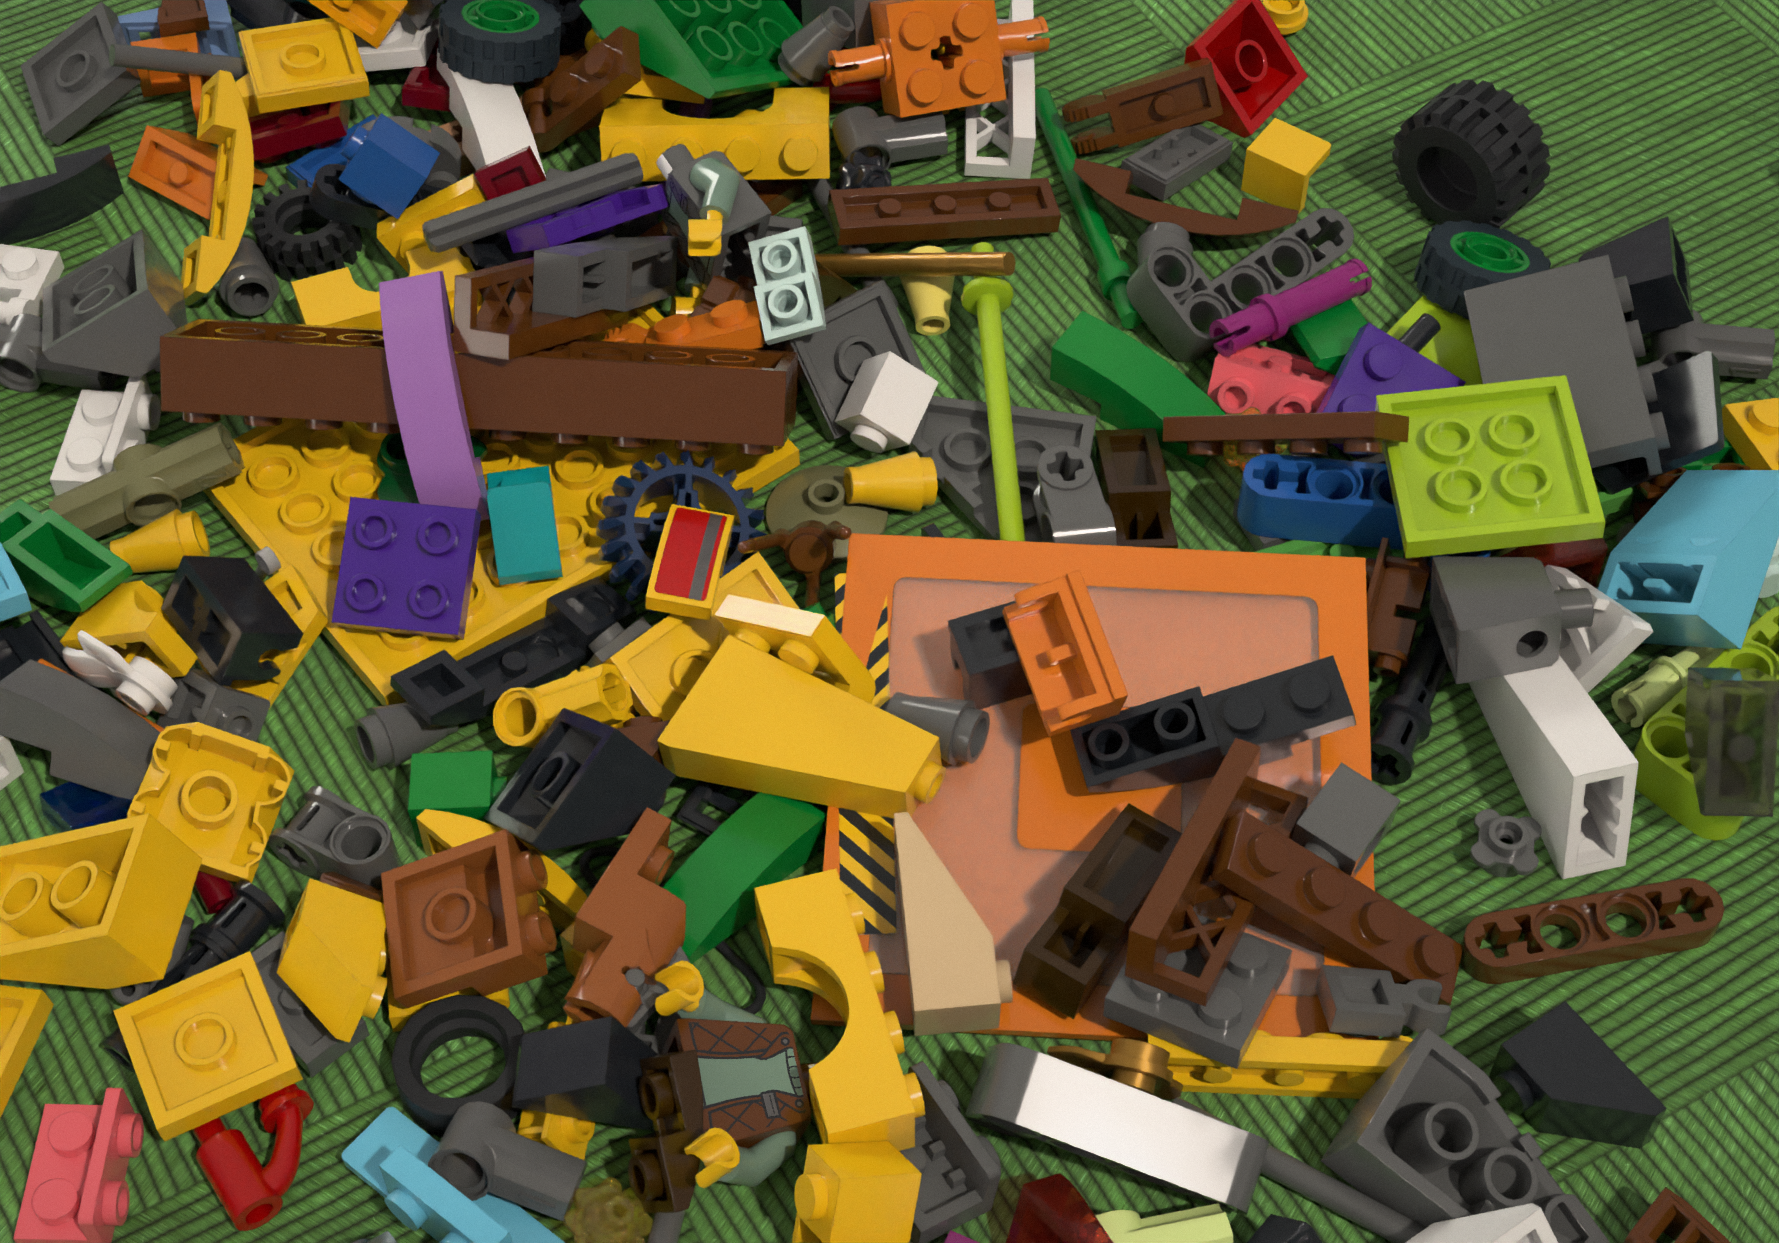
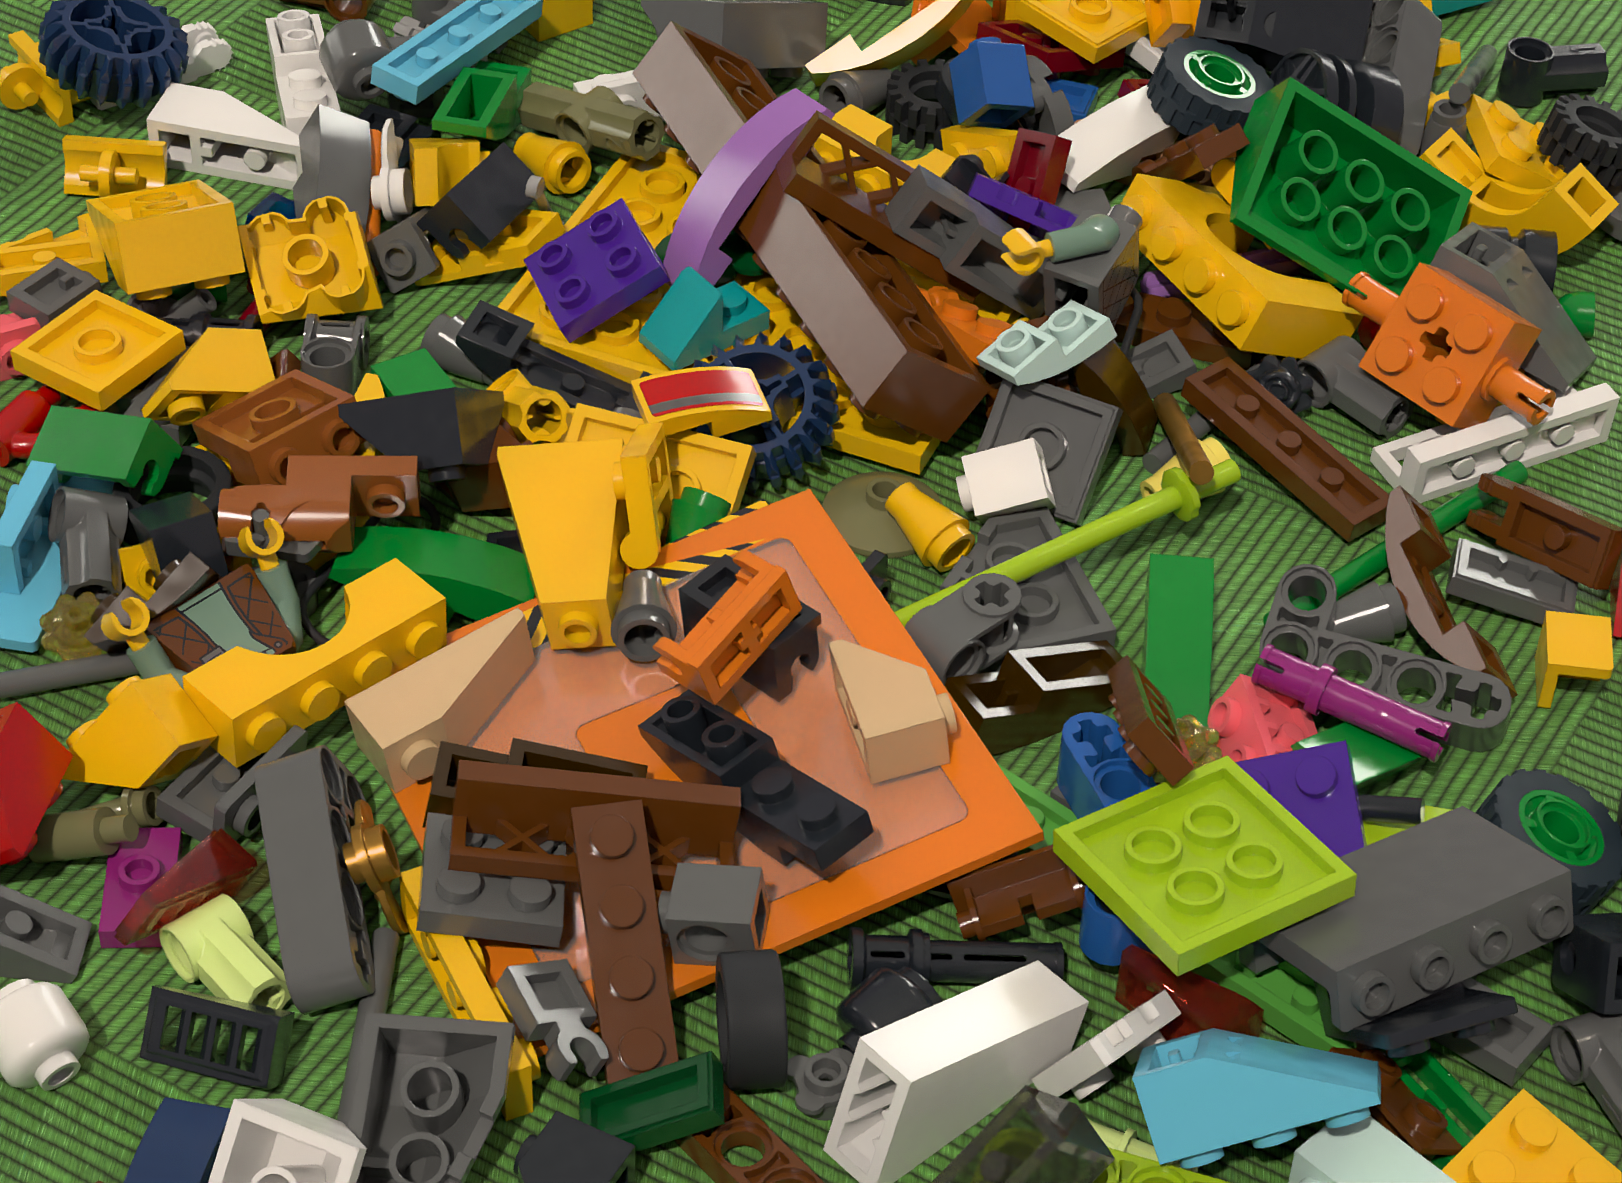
camera: 60 degrees right, 10 degrees down
dark grey axle [422,153,643,253] -> none
reddish brown plant [738,520,852,607] -> none
dark grey cone [778,6,855,87] -> none
dark grey torso [1429,556,1594,684] -> none
none -> dark grey bracket [6,258,103,328]
none -> green hinge [25,405,183,496]
none -> dark green tile [579,1050,725,1152]
none -> black tyre [715,949,788,1091]
none -> tan slope [828,639,957,784]
none -> black head [836,966,942,1055]

